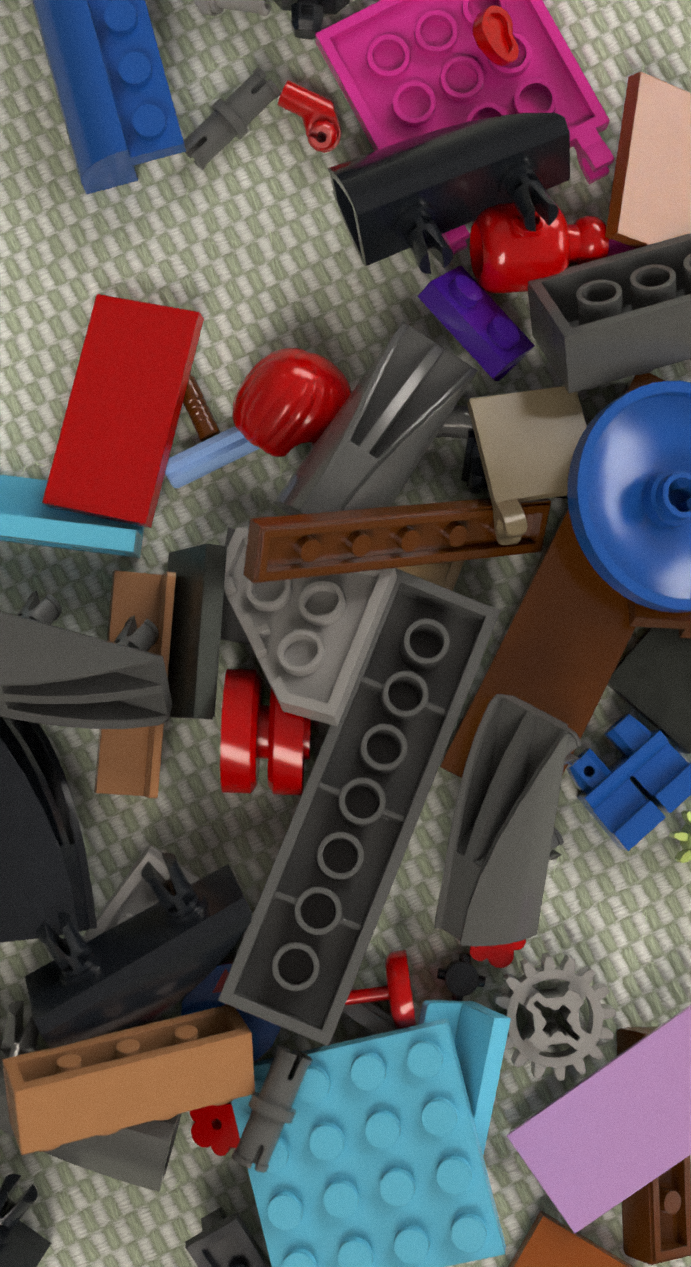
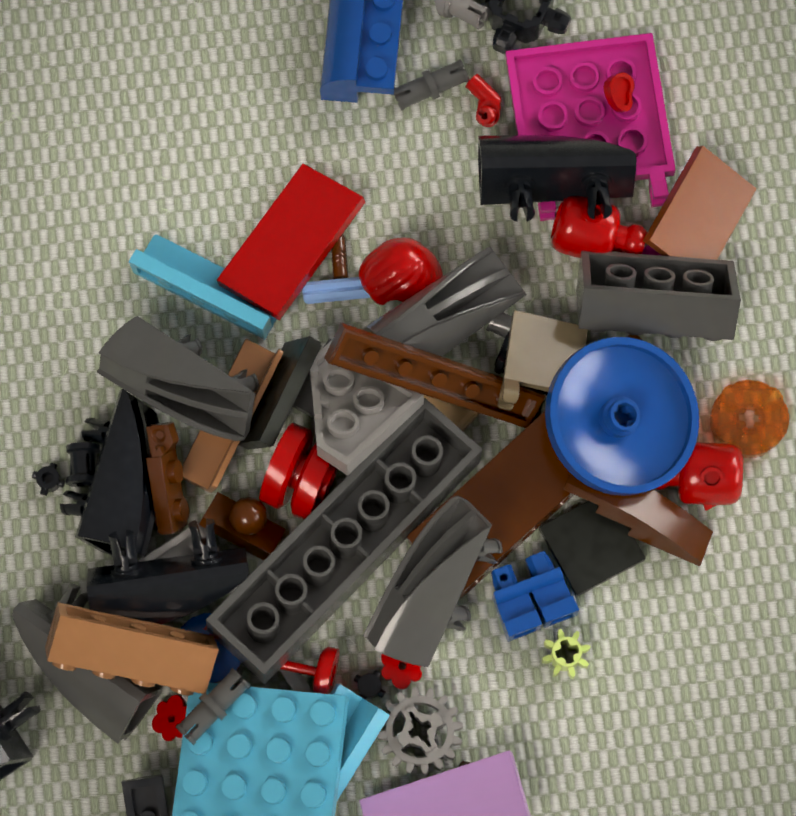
camera: 30 degrees right, 10 degrees down
dark purple bracket [417,265,535,381] -> none
none -> reddish brown hinge [146,422,189,535]
none -> reddish brown tile [199,492,286,561]

